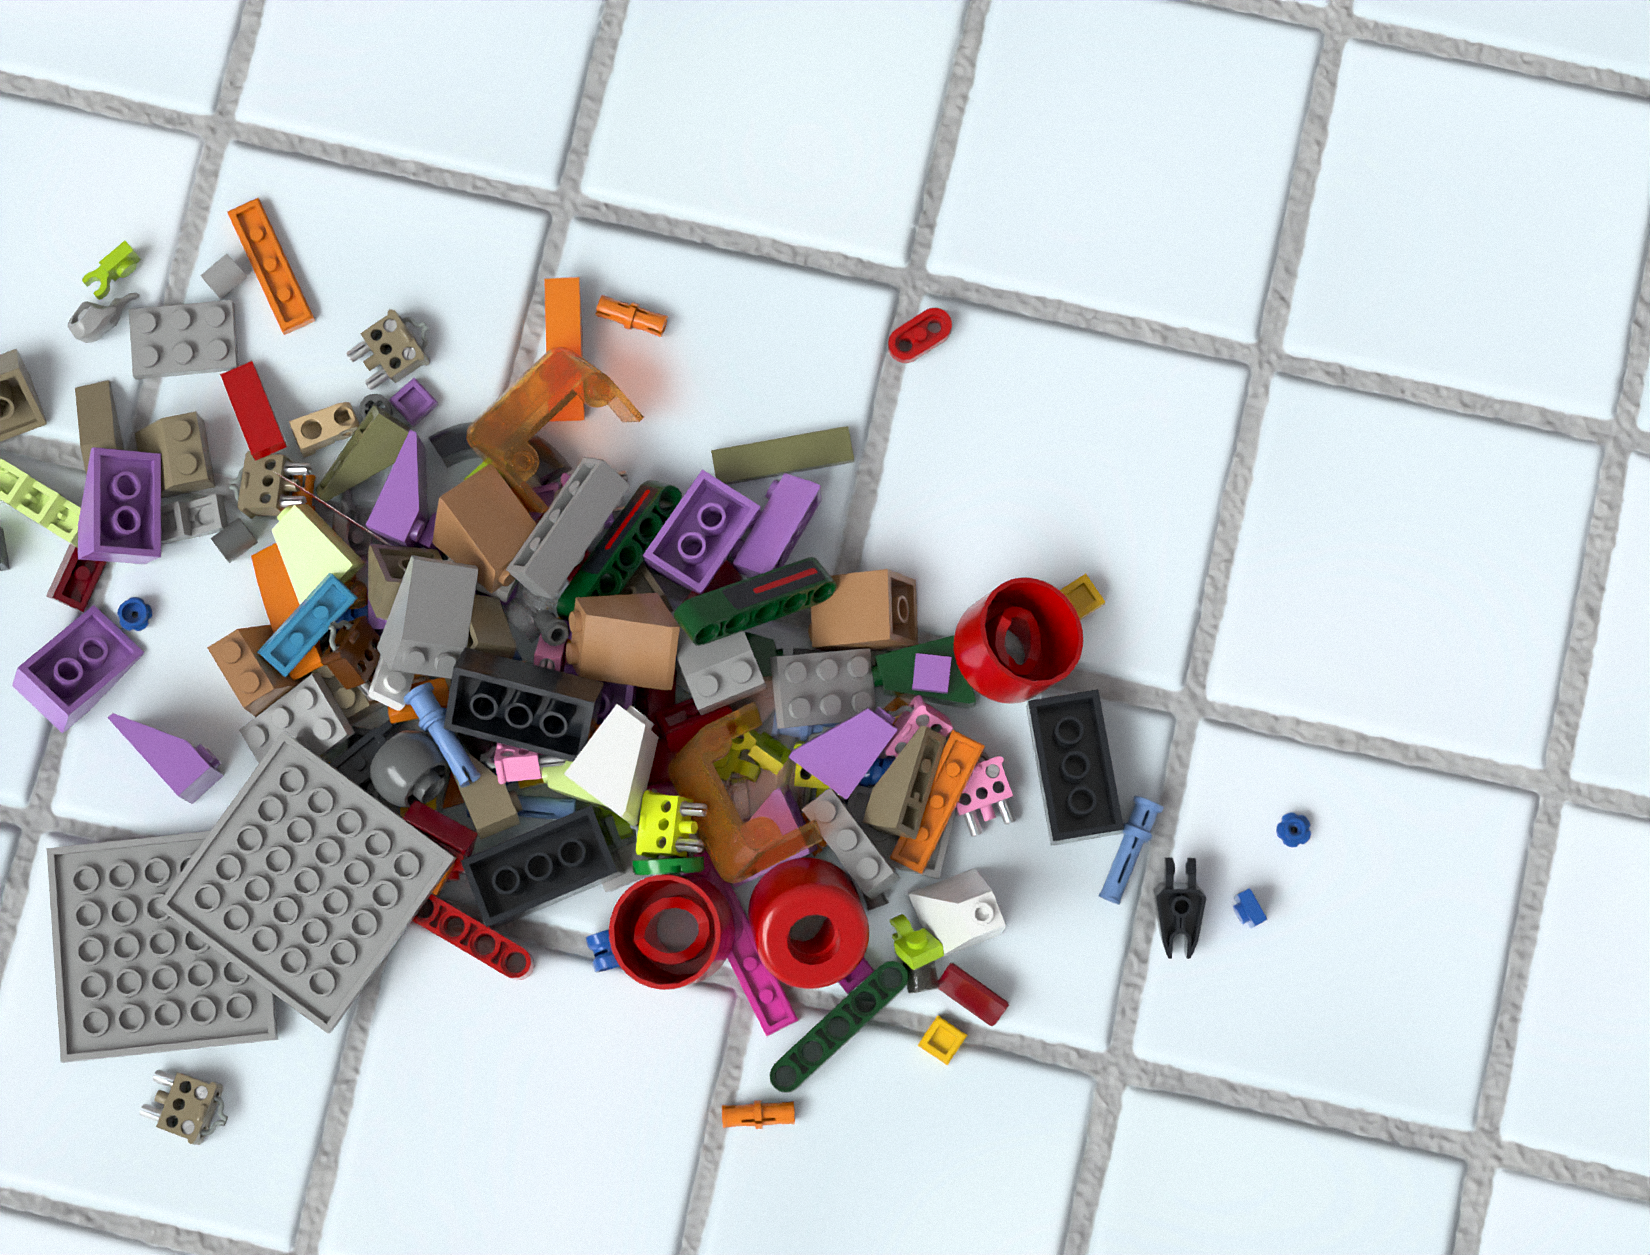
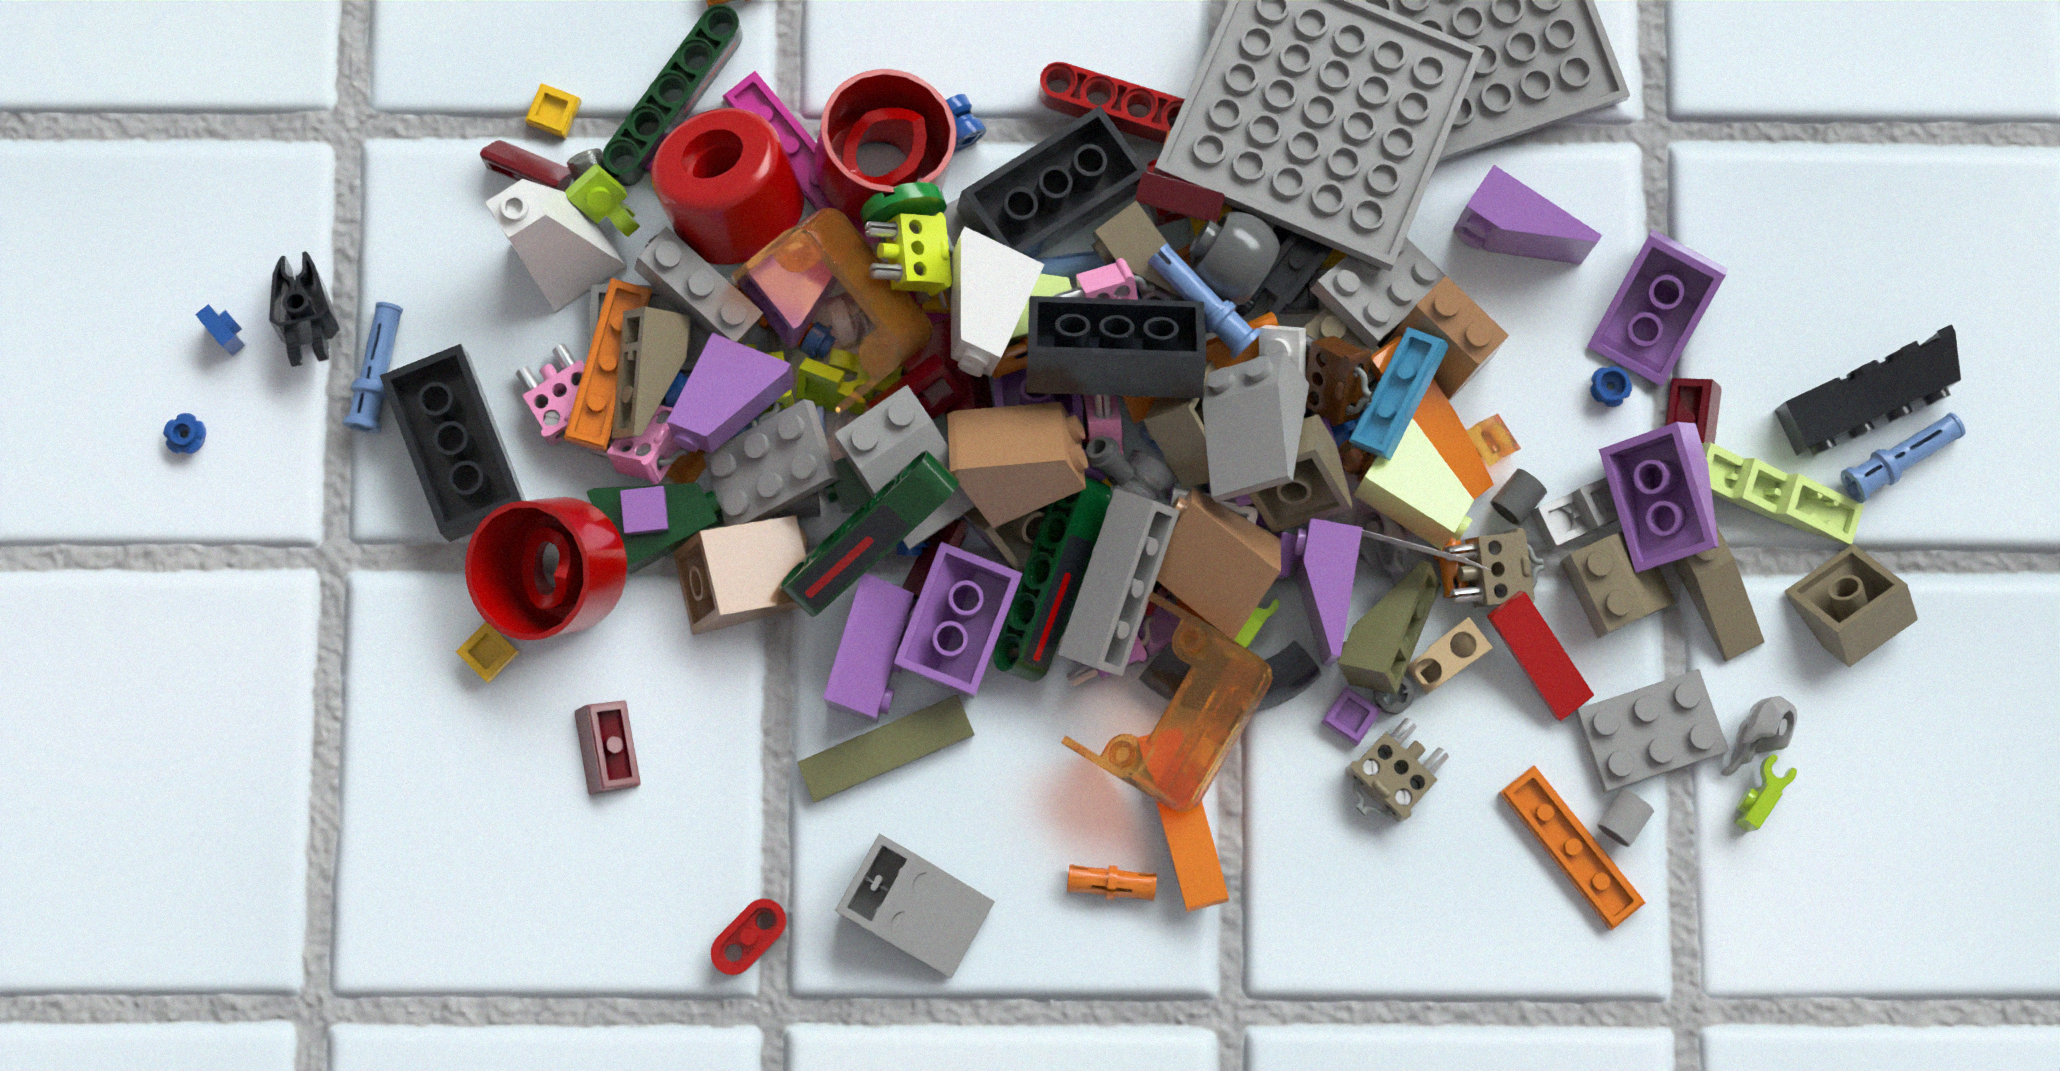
camera: 160 degrees right, 0 degrees up
none -> slope [575,700,641,795]
none -> blue plate [799,321,837,360]
none -> light grey slope [835,833,995,978]
none -> clear orange plate [1467,413,1521,467]

